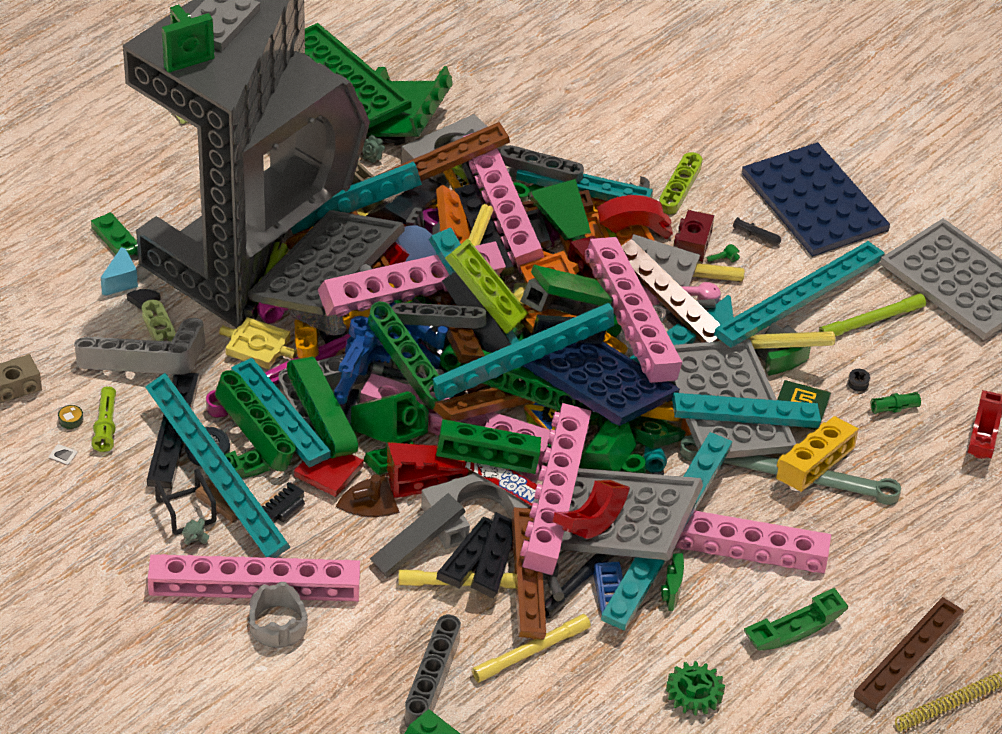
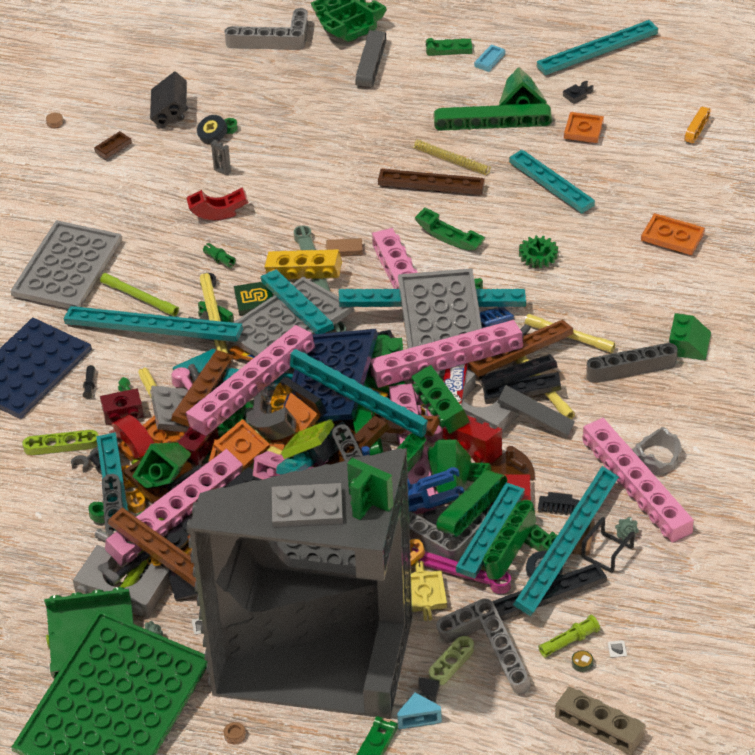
camera: 115 degrees left, 0 degrees up
green tile [531,265,612,306] -> none
red arch [553,480,630,539] -> none
none -> medium nougat tile [326,238,363,256]

